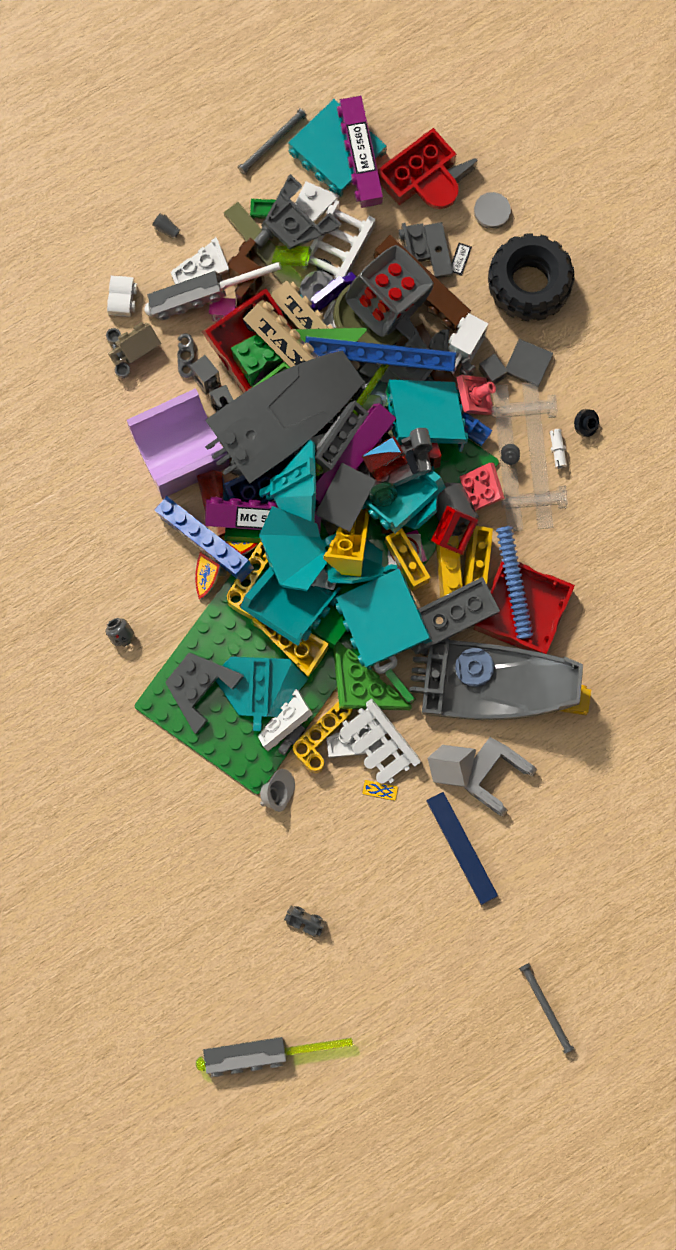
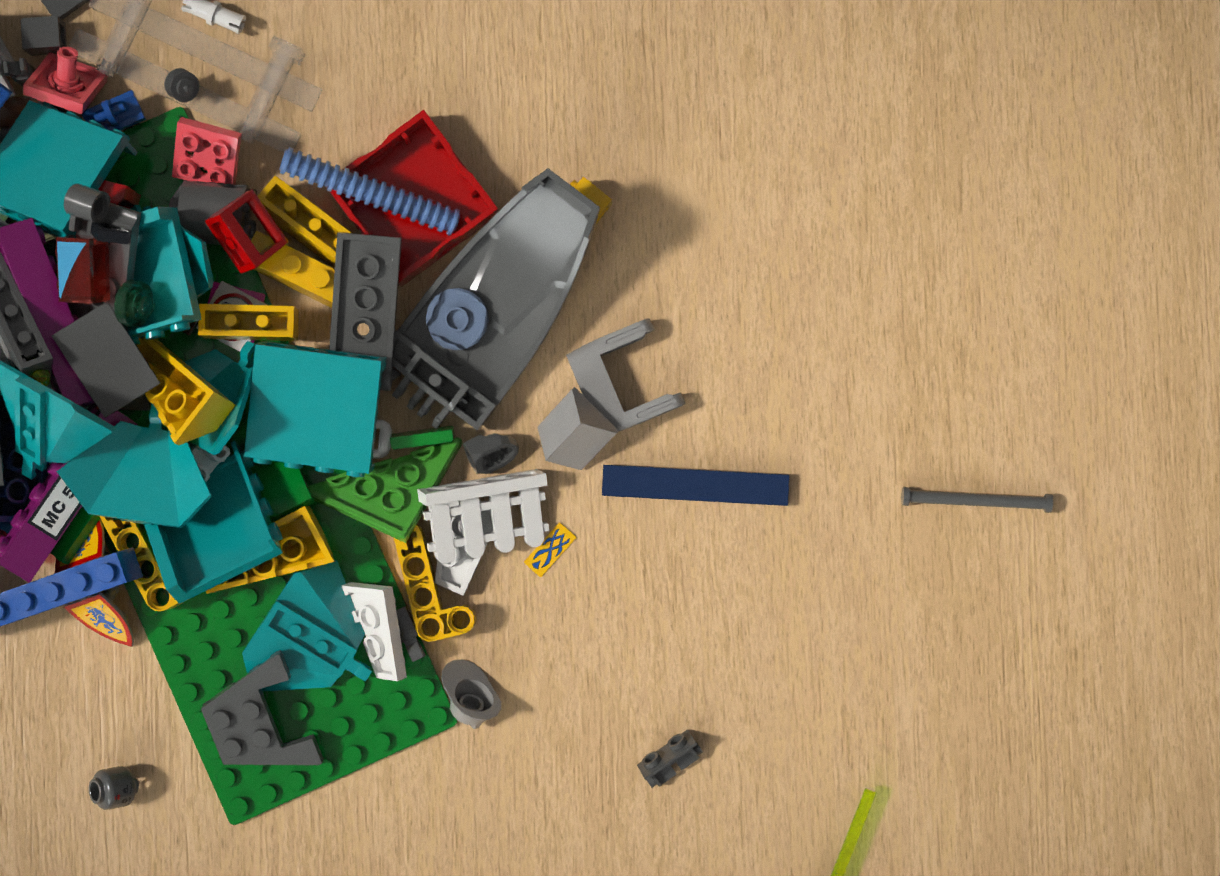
camera: 60 degrees left, 10 degrees up
none -> dark grey rock [463,433,519,474]

